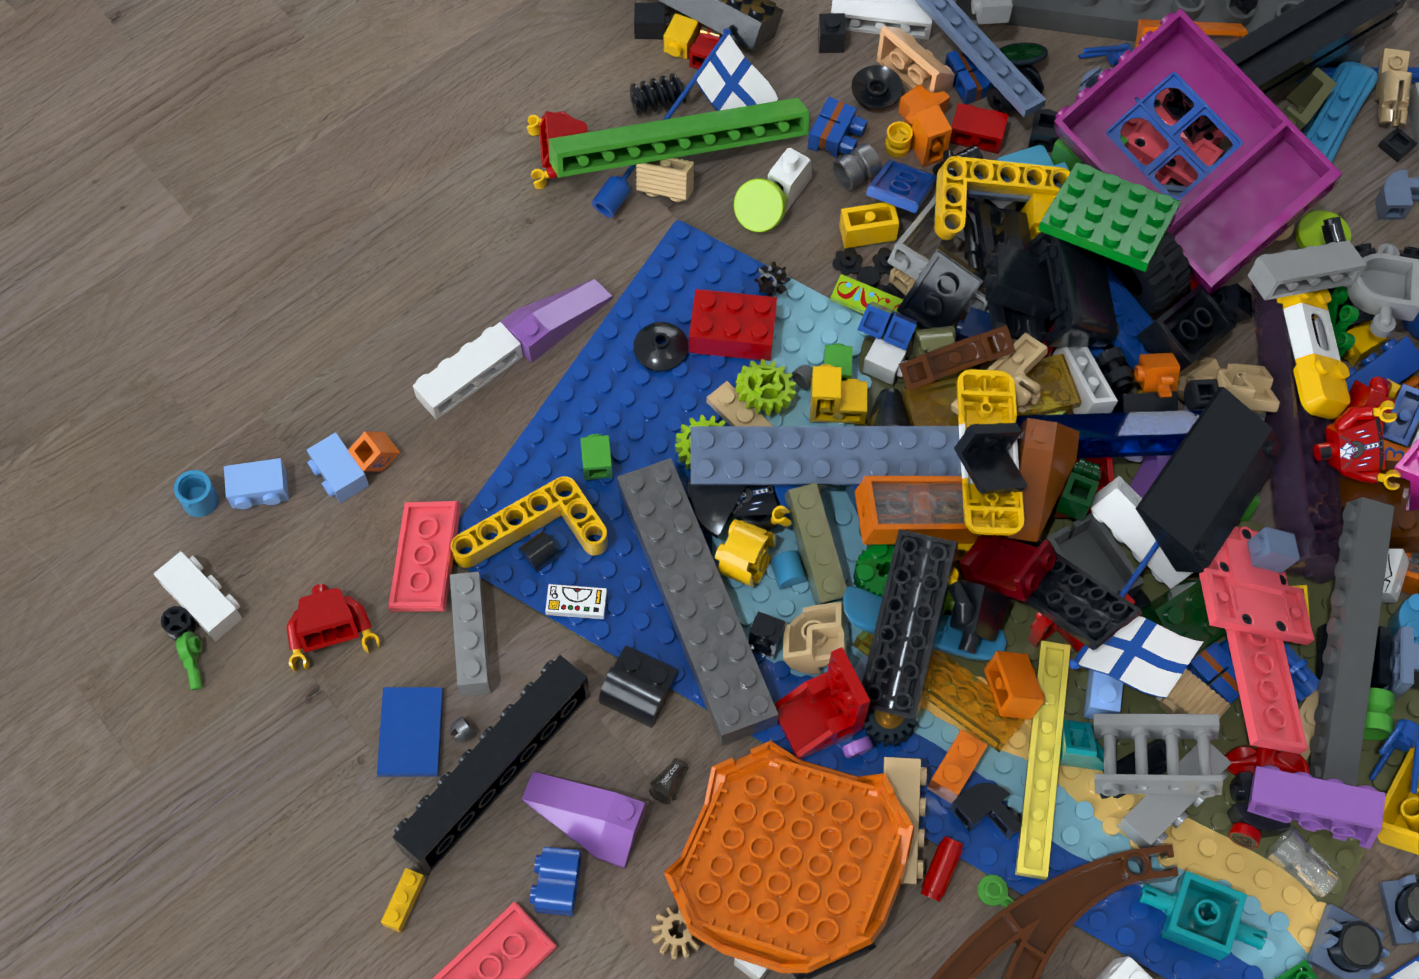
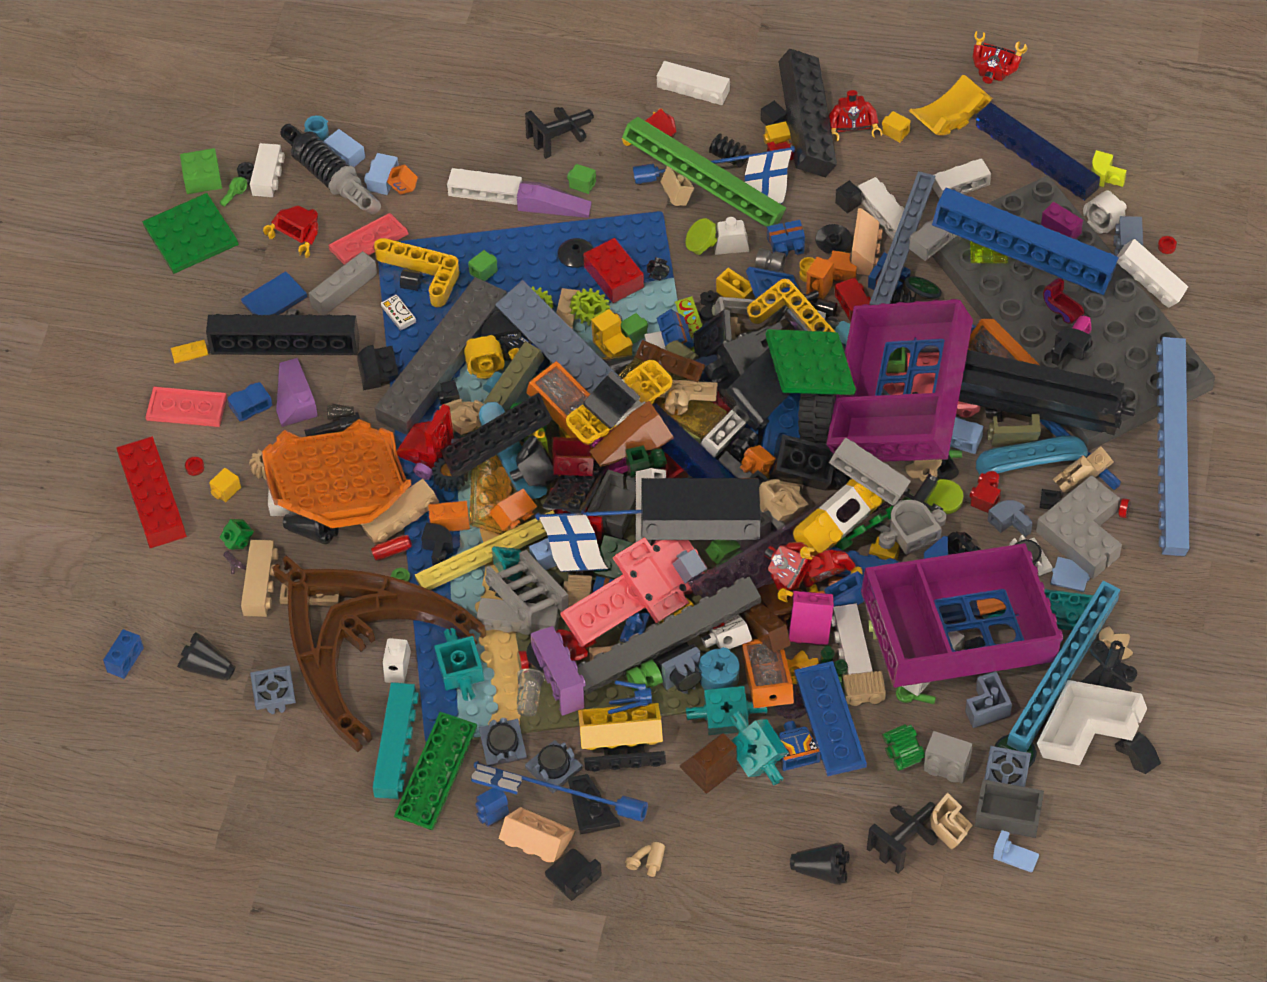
camera: 55 degrees right, 10 degrees down
none -> green plate [142,193,239,274]
none -> bright green brick [180,148,222,194]
none -> black piece [280,124,381,215]
none -> black pin [304,412,360,437]
none -> black piece [525,107,594,159]
none -> bright green brick [567,164,596,194]
none -> white brick [657,61,730,105]
none -> red brick [969,471,1001,513]

